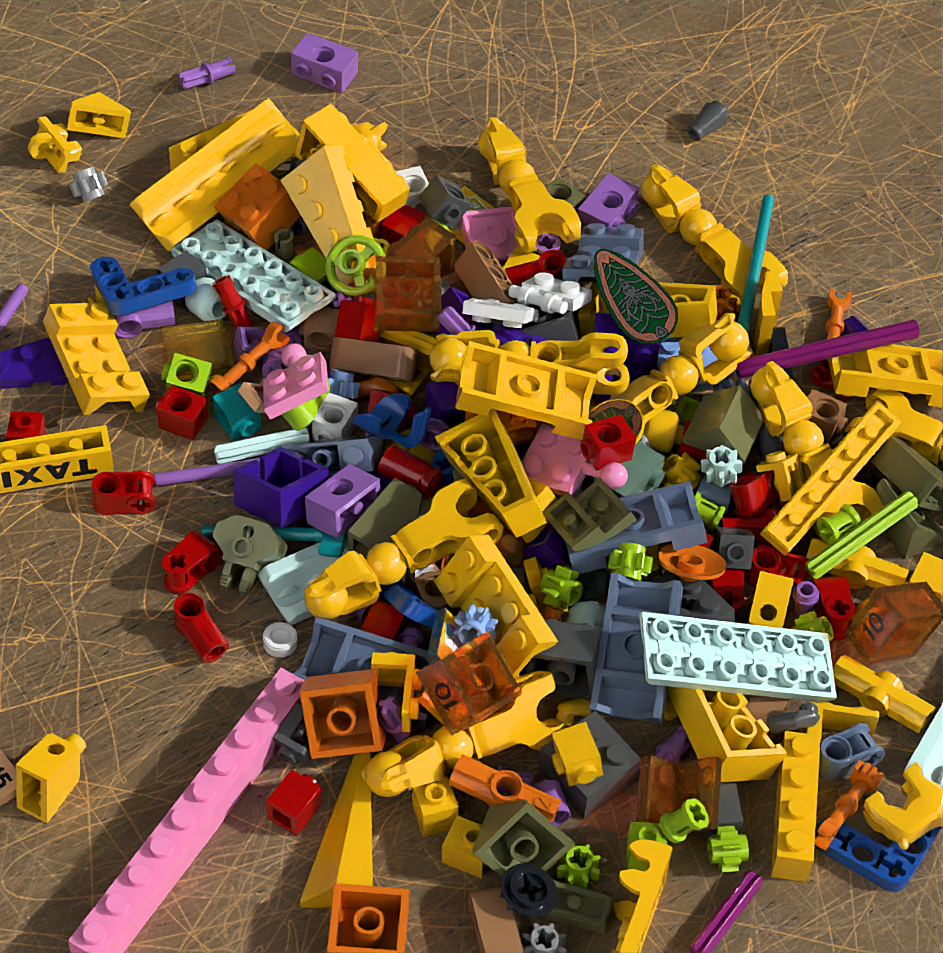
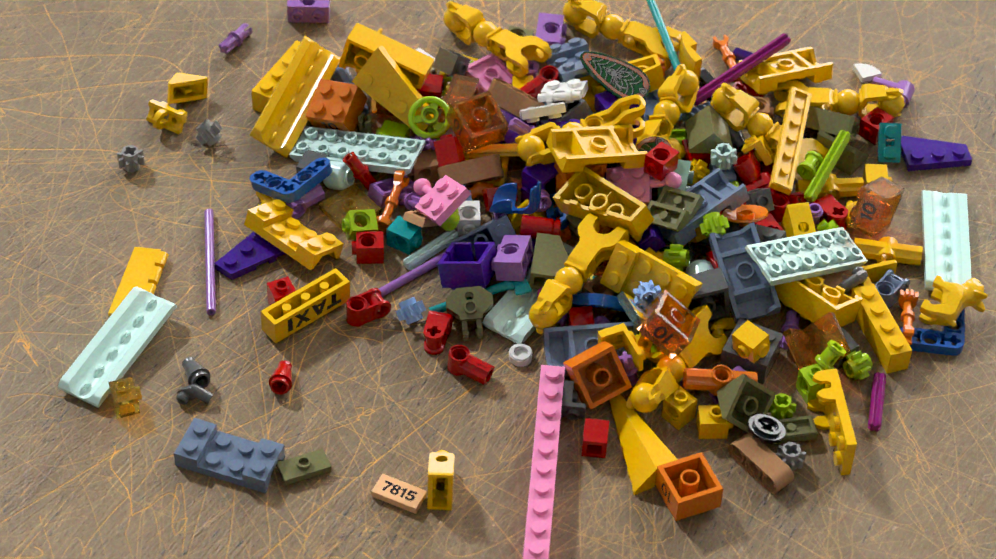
camera: 25 degrees left, 5 degrees down
none -> light blue gear [395,297,426,325]

